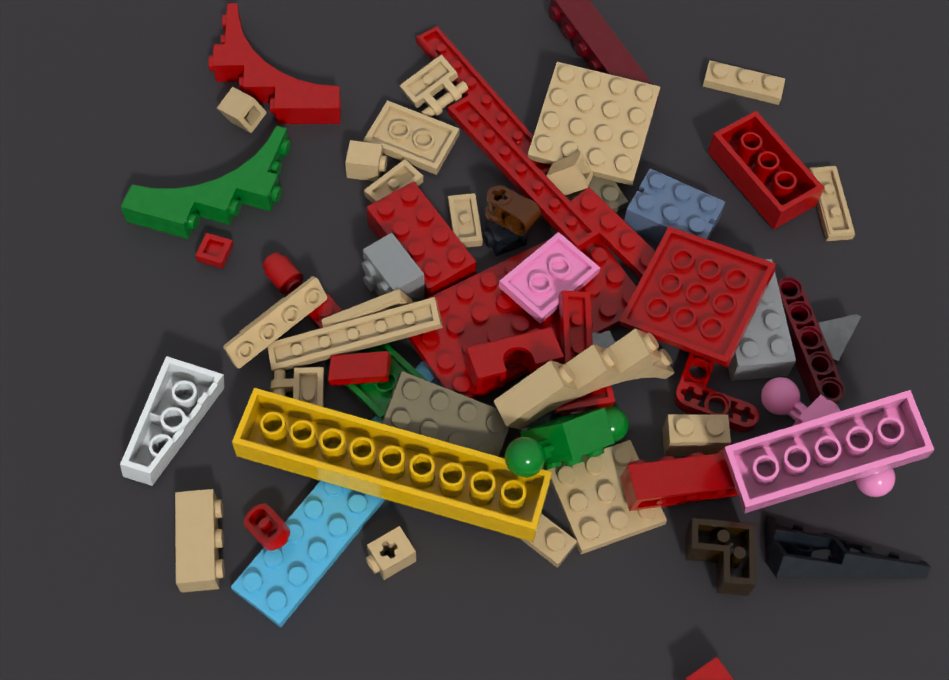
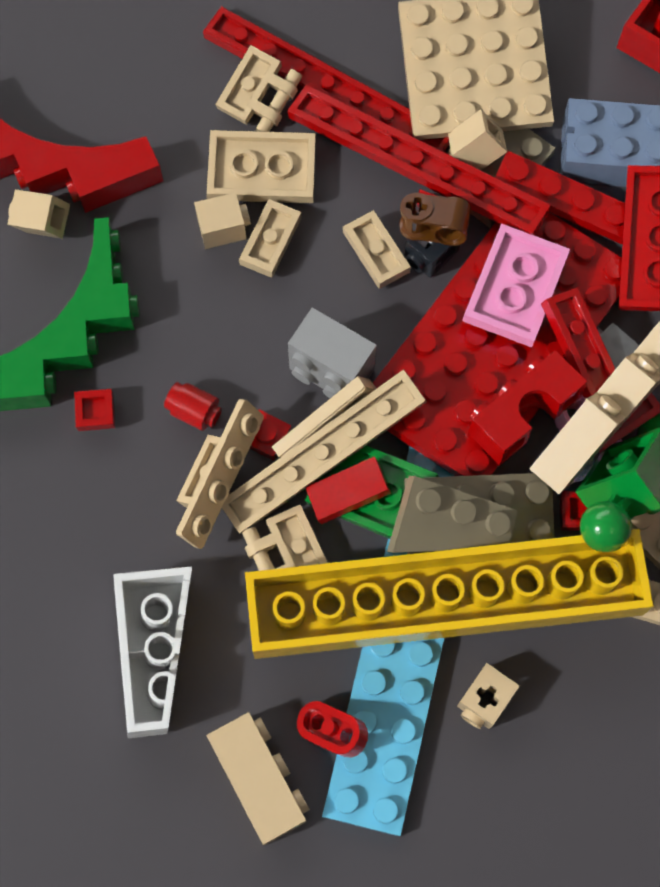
camera: 20 degrees left, 10 degrees up
red brick [366,181,476,299] -> none
none -> dark tan wing [387,476,519,553]

